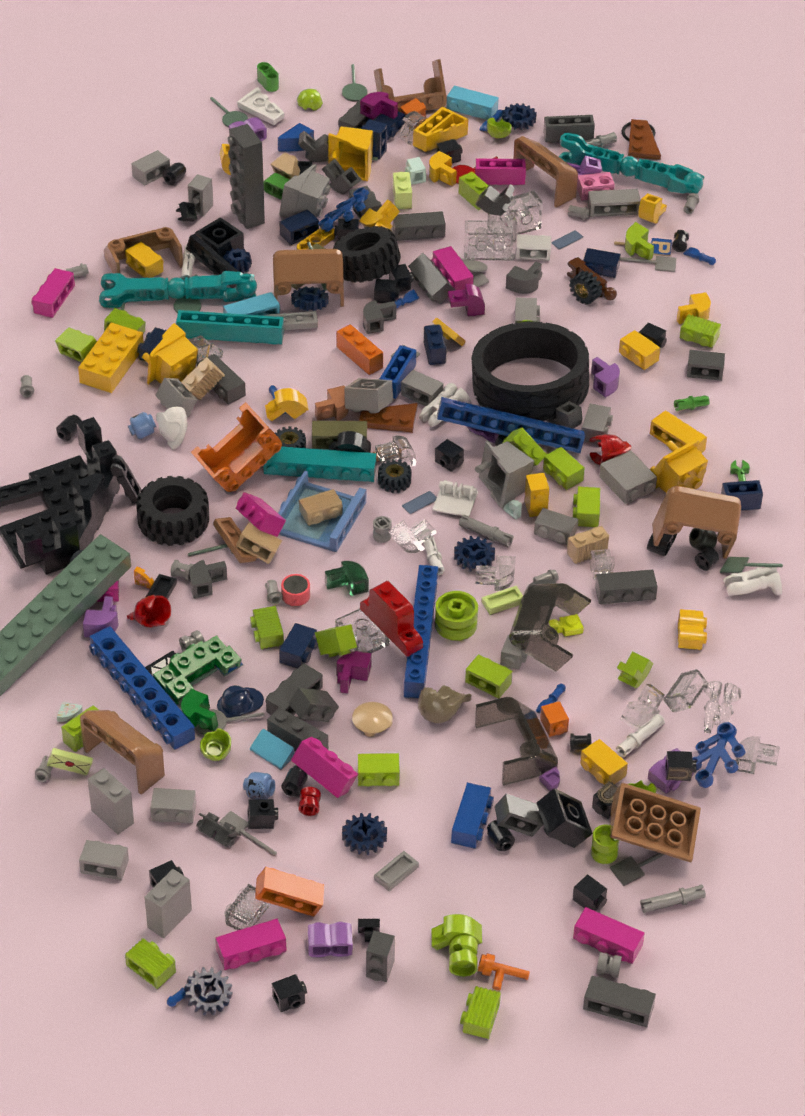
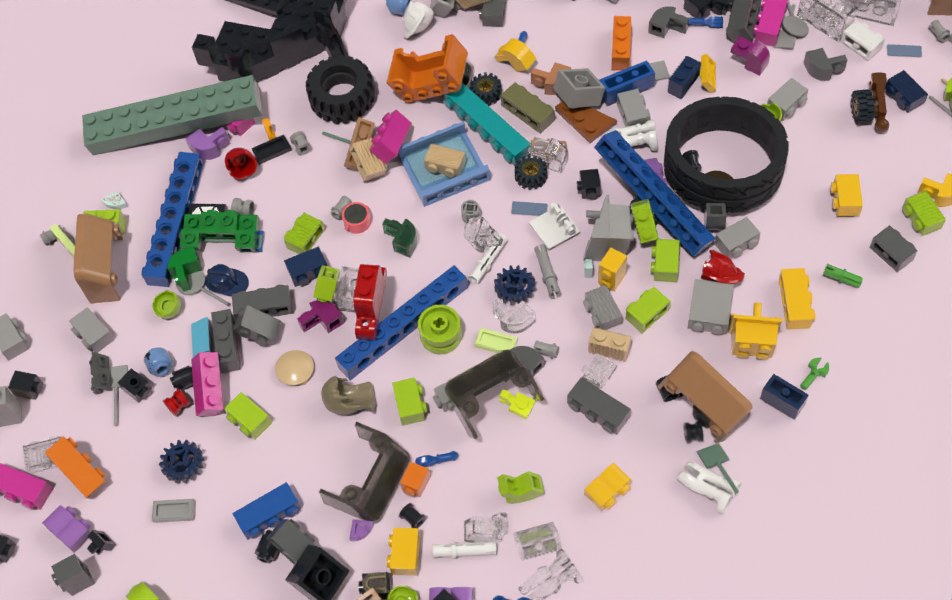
camera: 50 degrees right, 15 degrees up
light grey brick [88,768,134,834] -> none
dark grey brick [189,560,227,599] -> none
black brick [328,431,371,453] -> none
medium lavender brick [591,357,620,398] -> none
black brick [639,322,667,348] -> none

